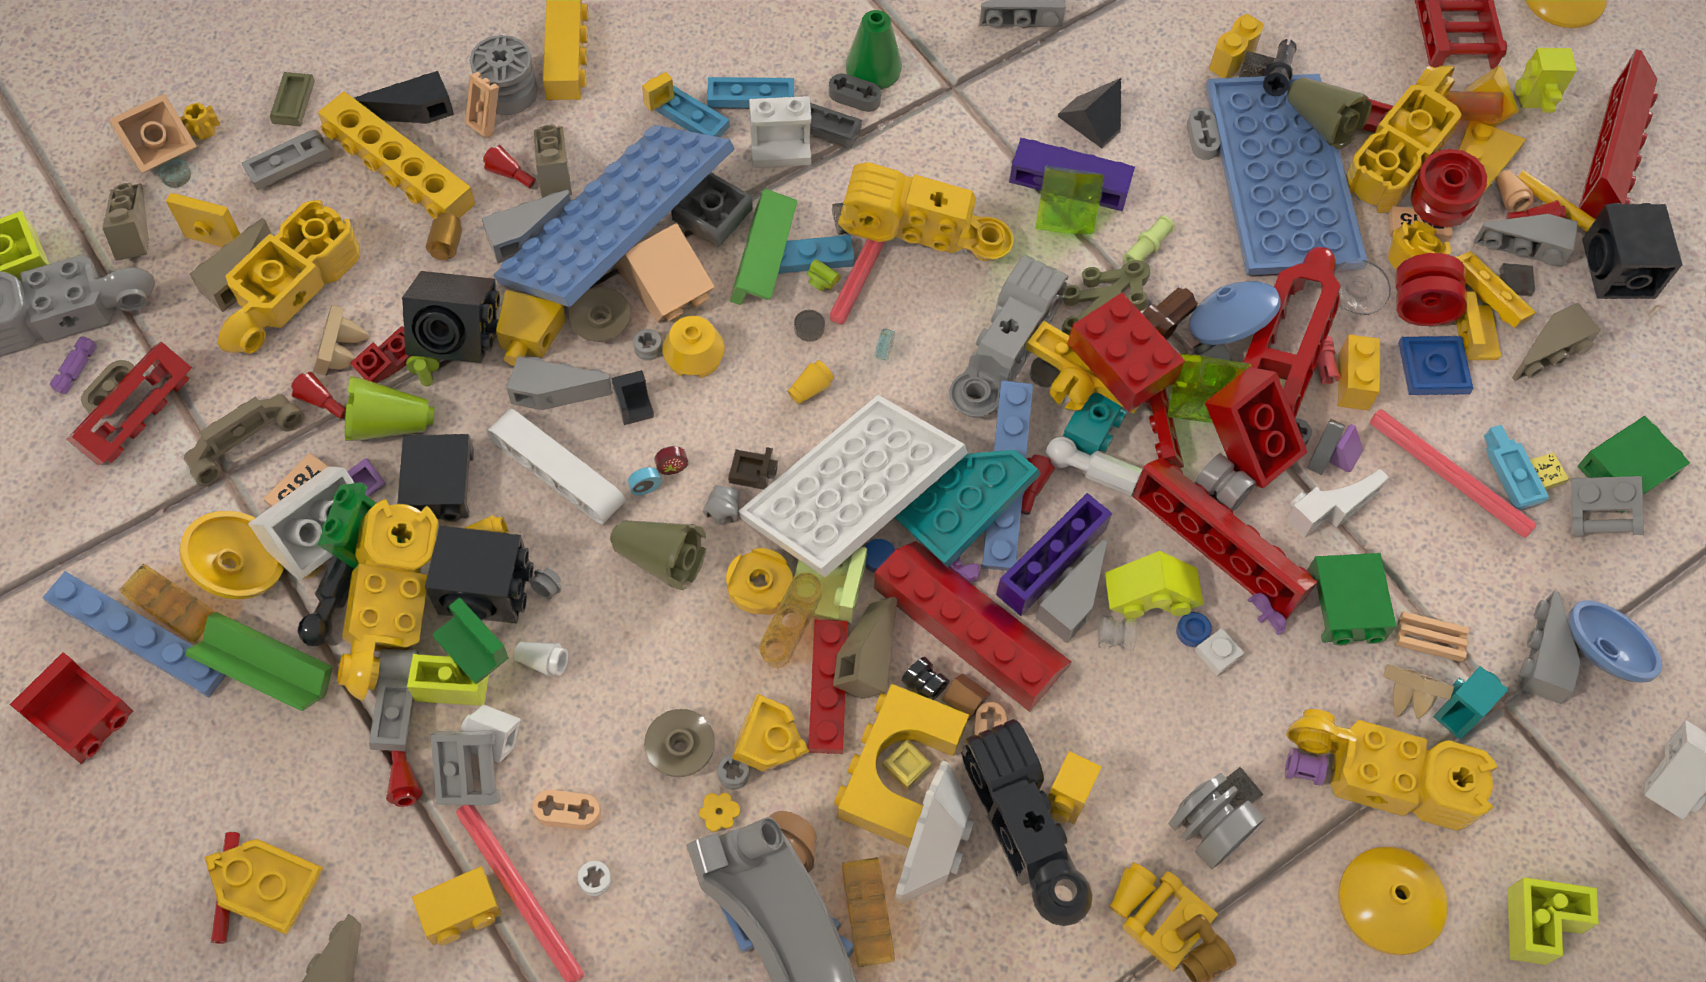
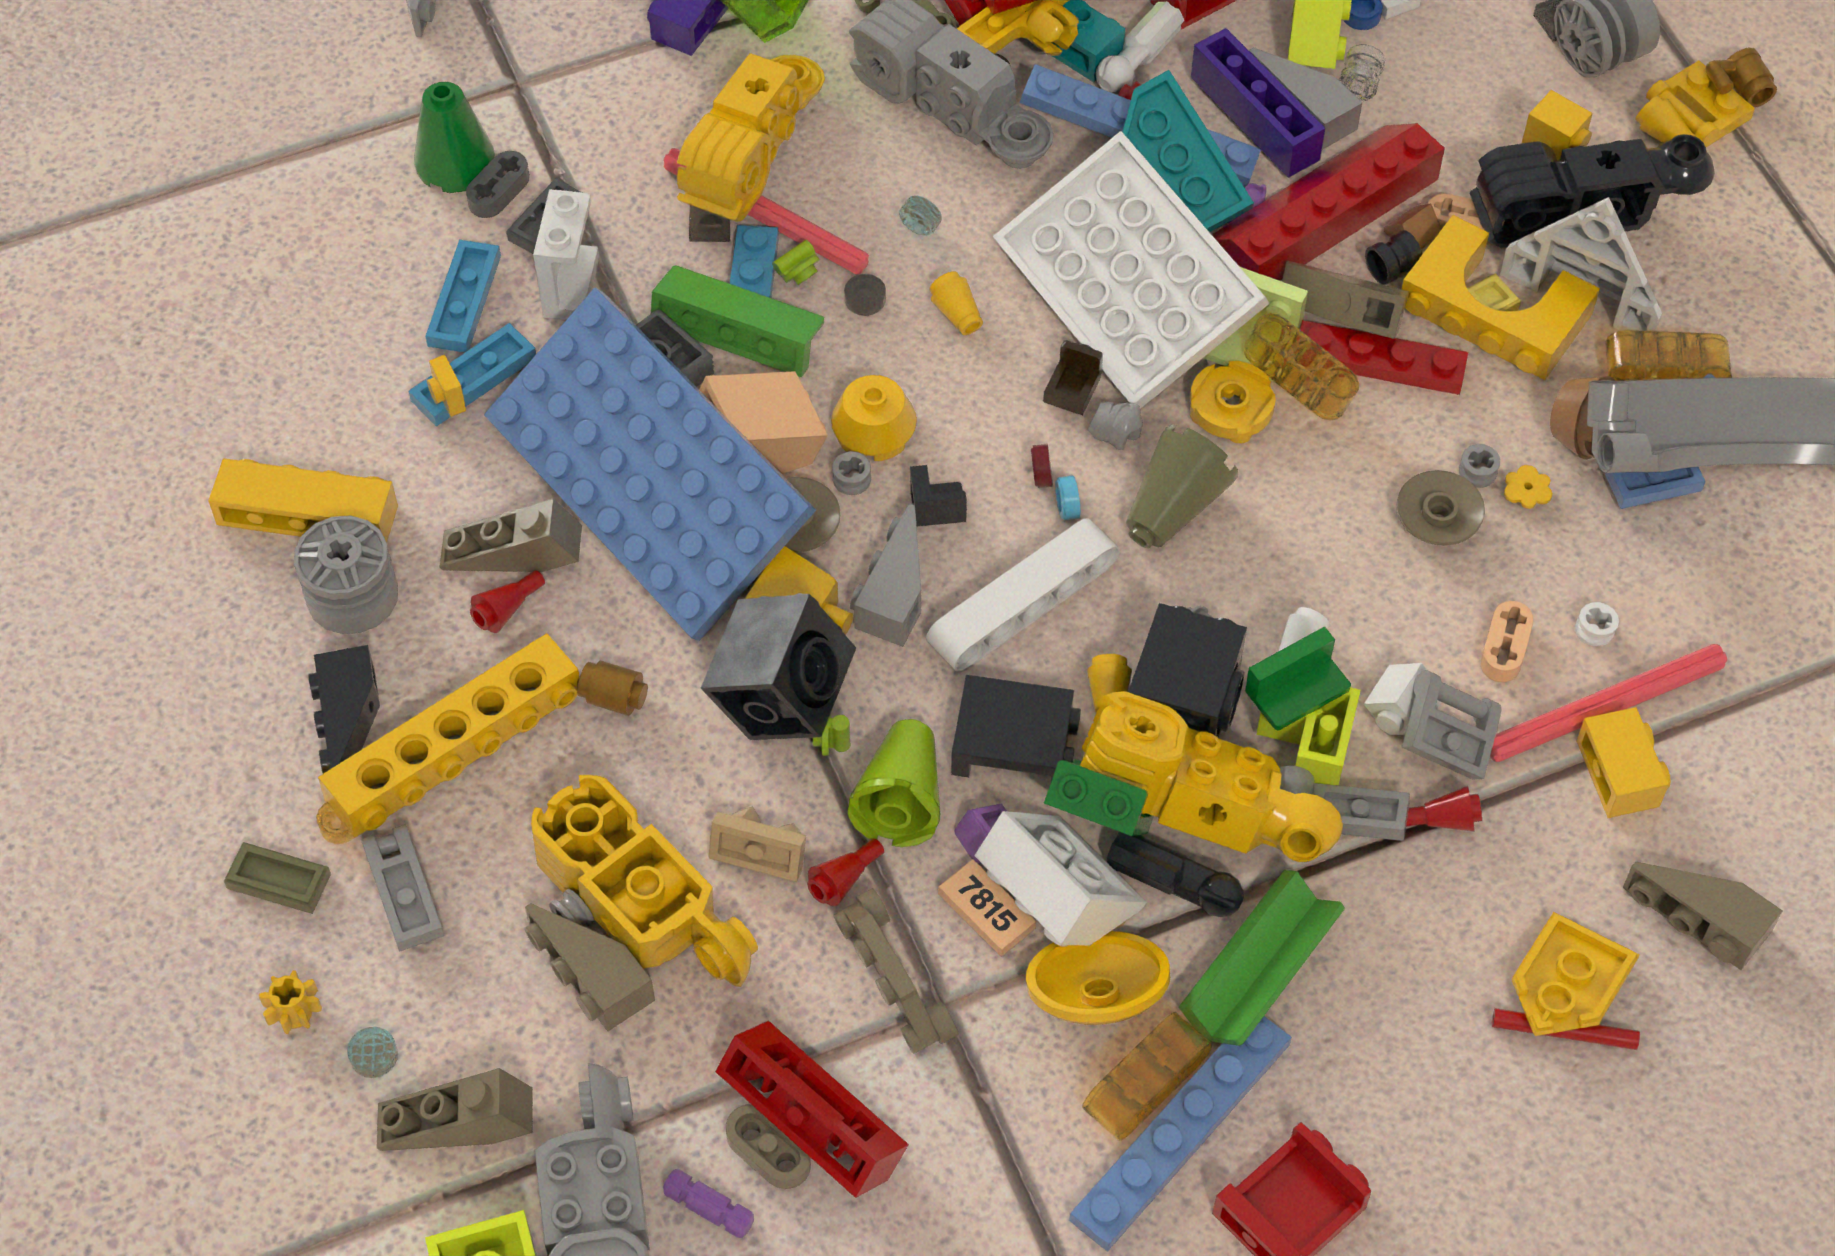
camera: 75 degrees left, 5 degrees down
light nougat slope [109,94,197,174] -> none
yellow plate [166,193,240,247] -> none
red slope [350,326,412,383] -> none
light nougat tile [465,72,499,138] -> none
light grey slope [481,189,571,263] -> none
yellow plate [732,693,809,772] -> none

